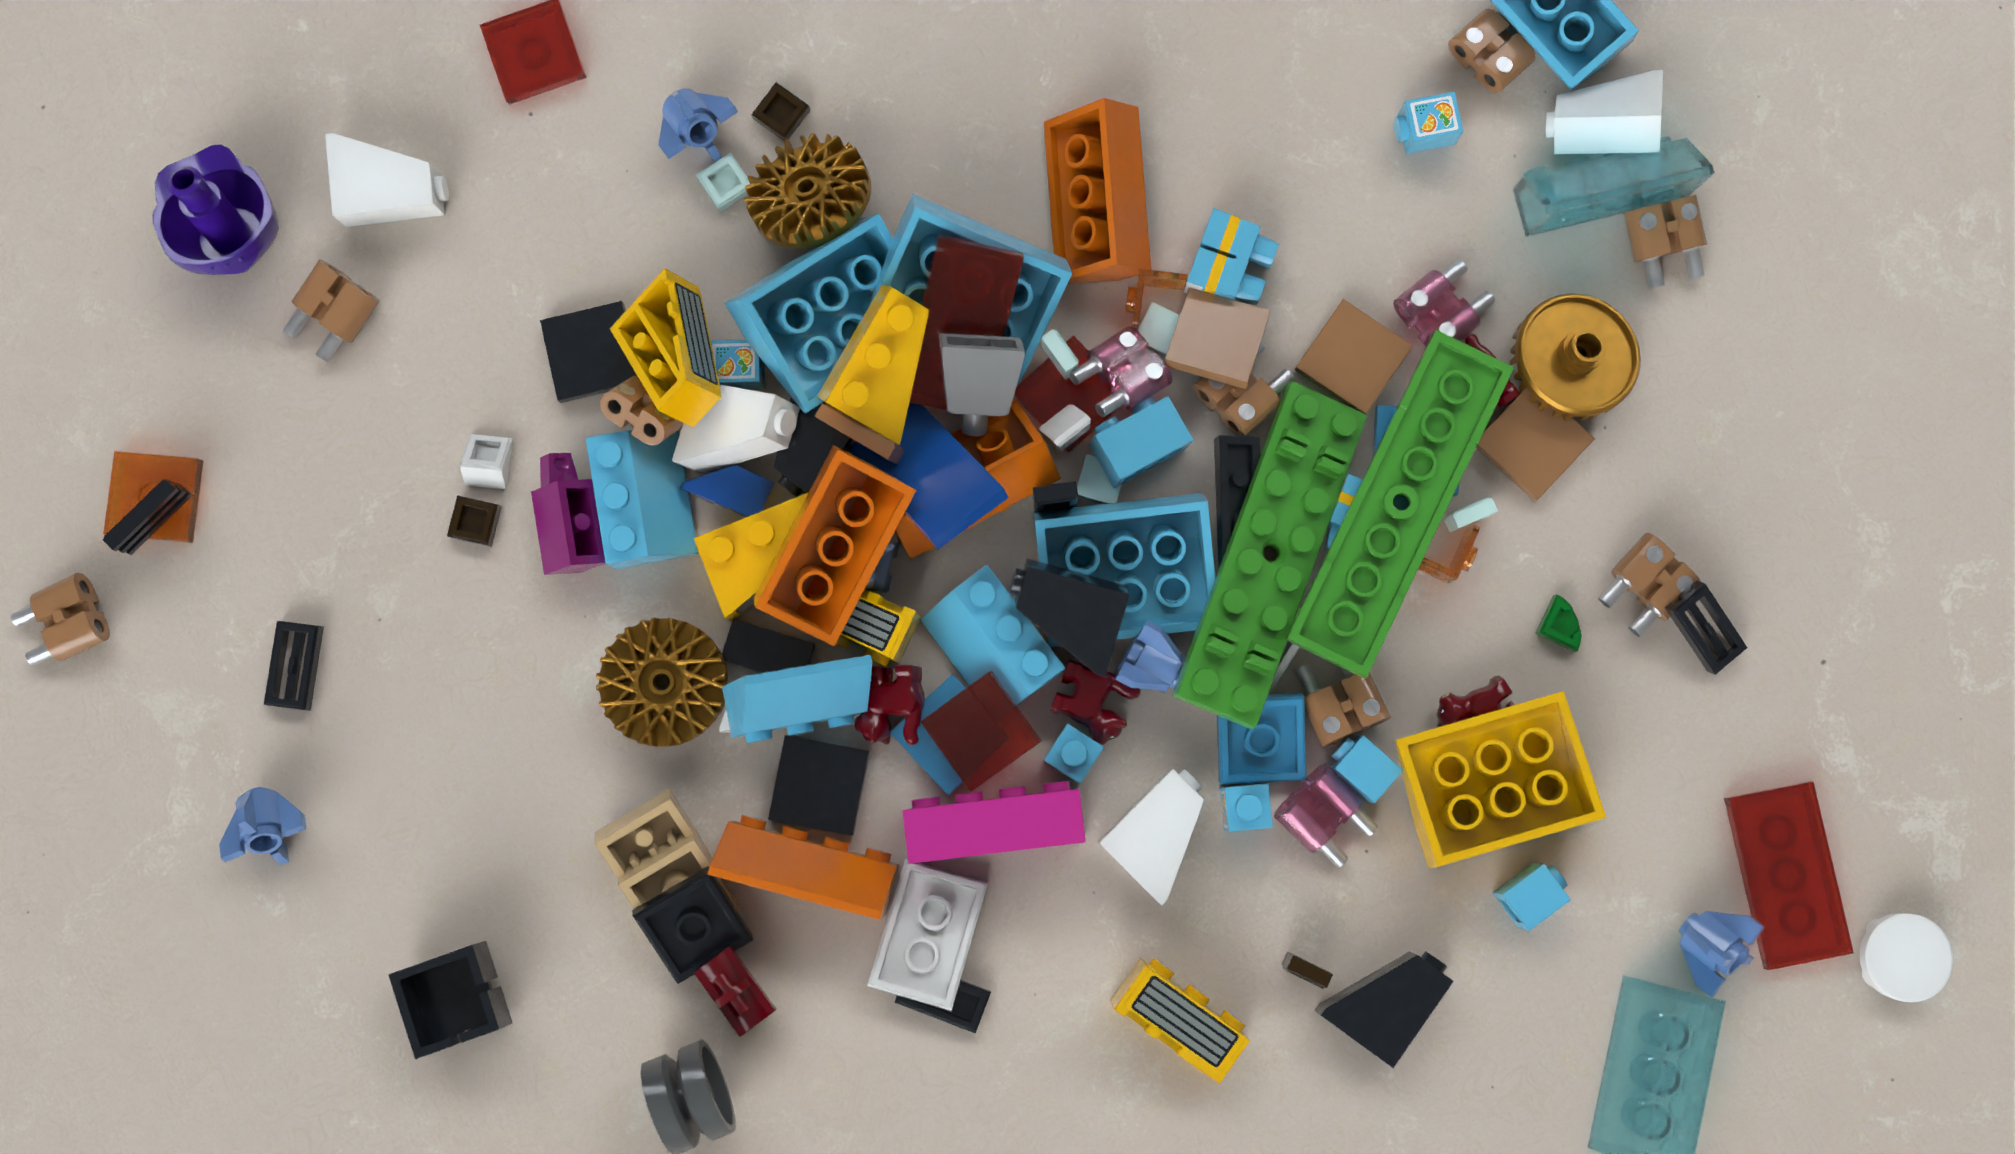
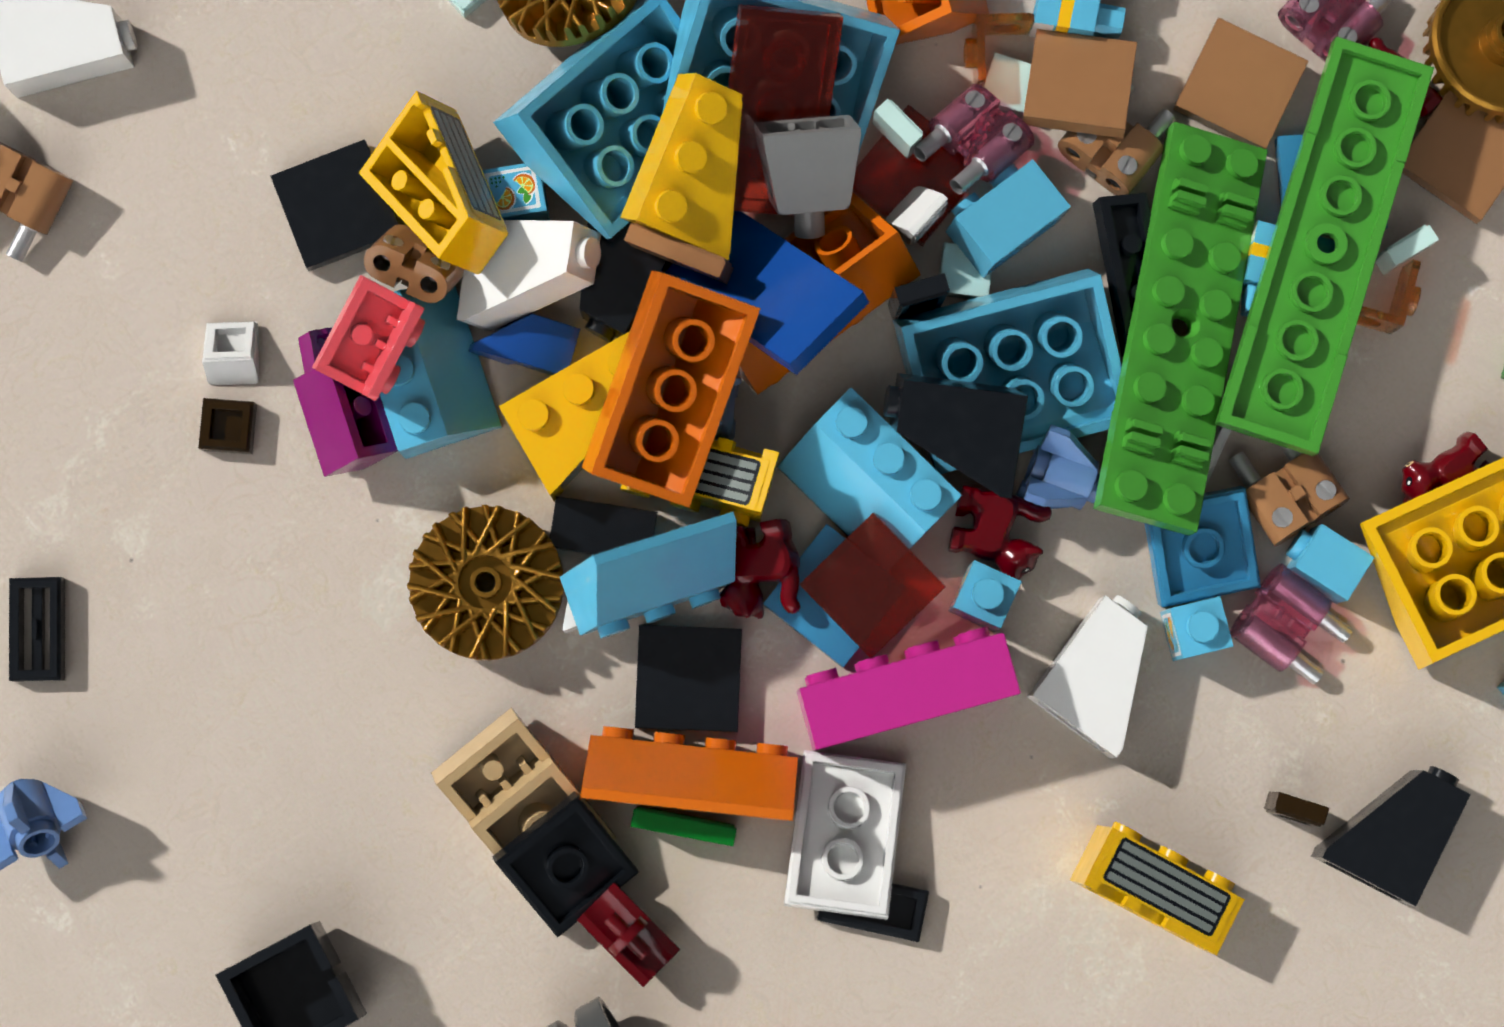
camera: 20 degrees left, 0 degrees up
none -> coral bracket [312,275,425,401]
none -> green tile [630,806,737,846]

